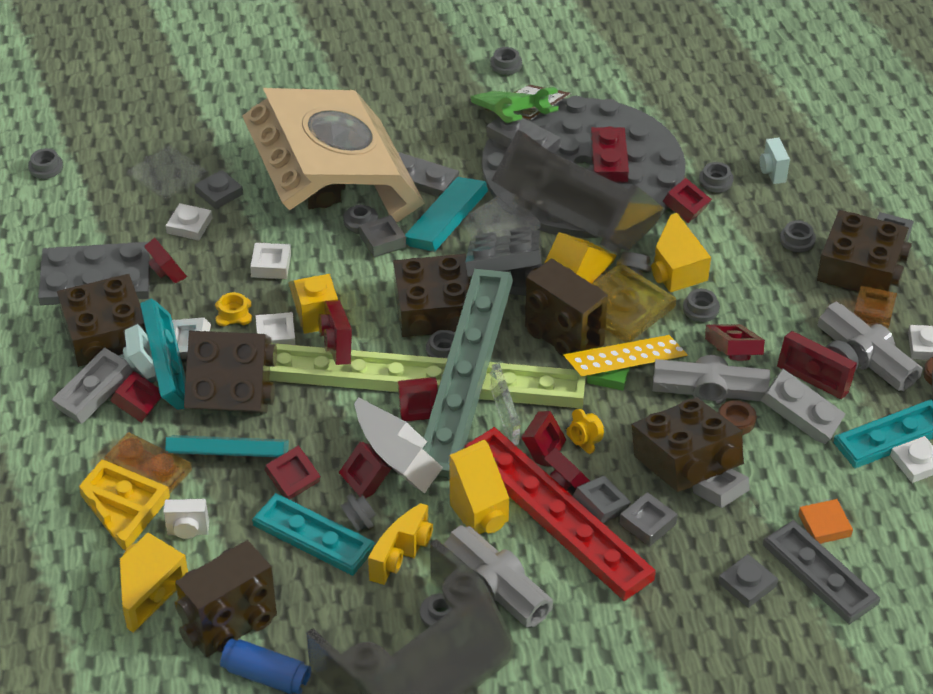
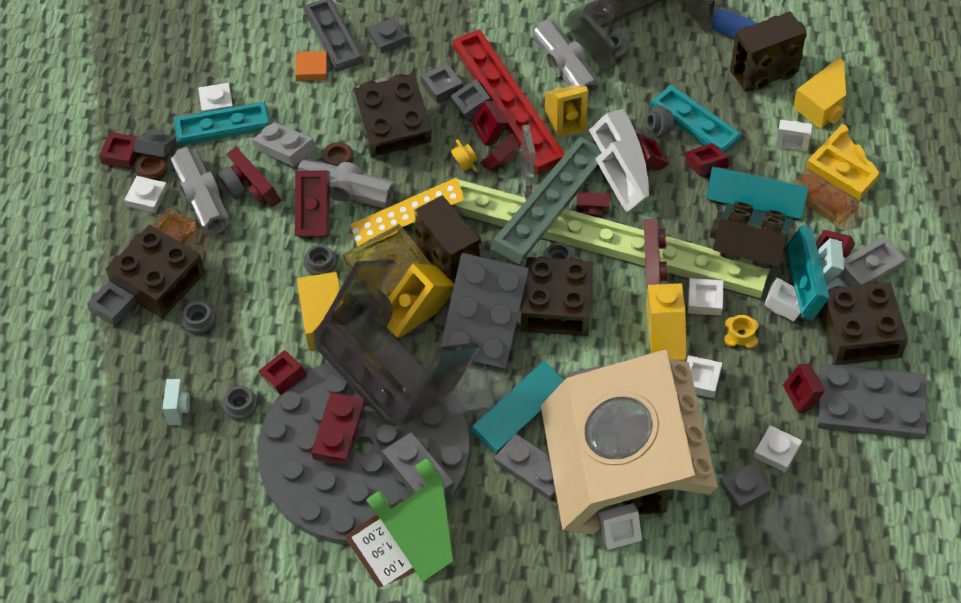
camera: 165 degrees left, 10 degrees up
dark grey plate [28,148,63,179] -> none
yellow slope [368,503,433,585] -> none

